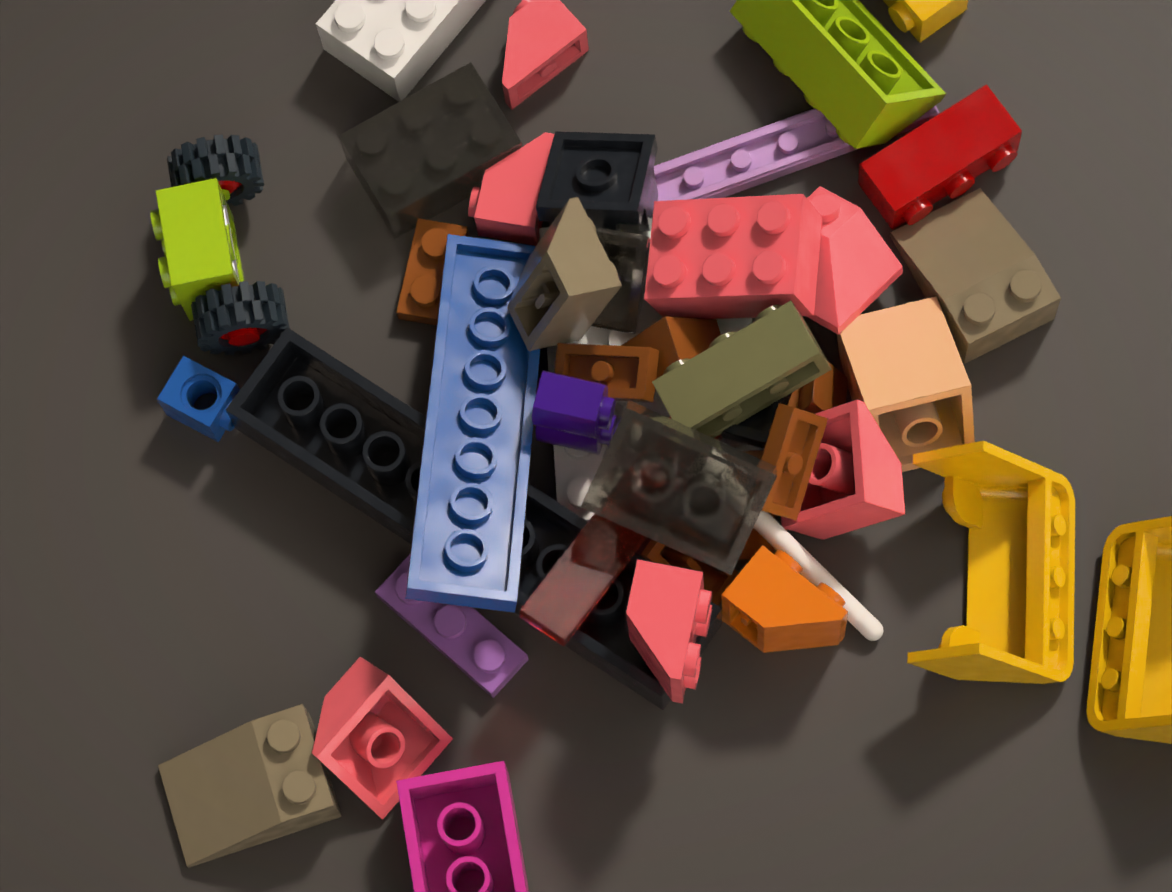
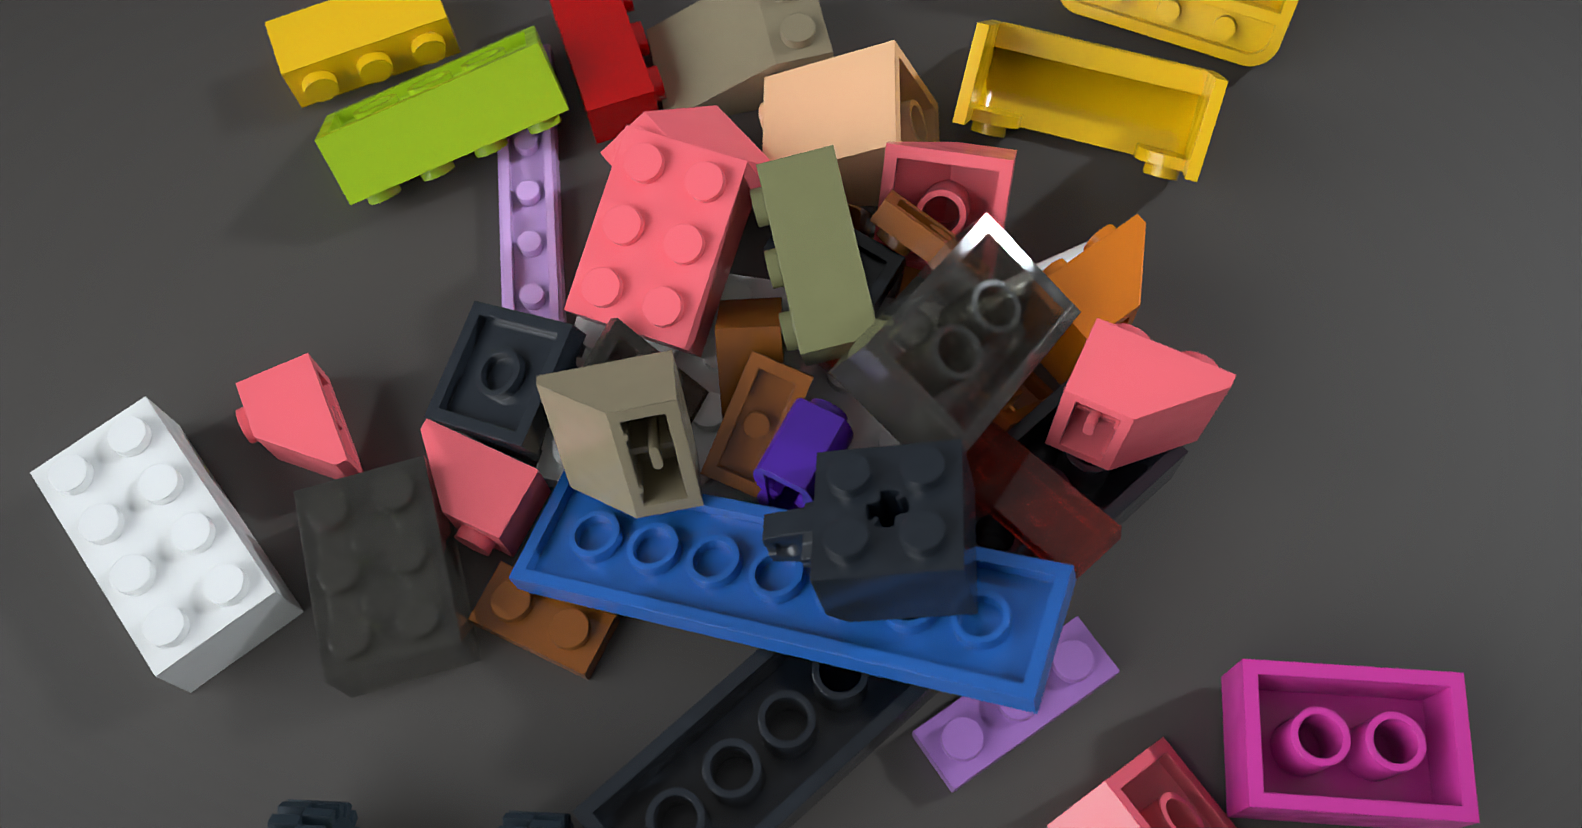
camera: 80 degrees left, 5 degrees down
none -> black hinge [762,439,978,622]

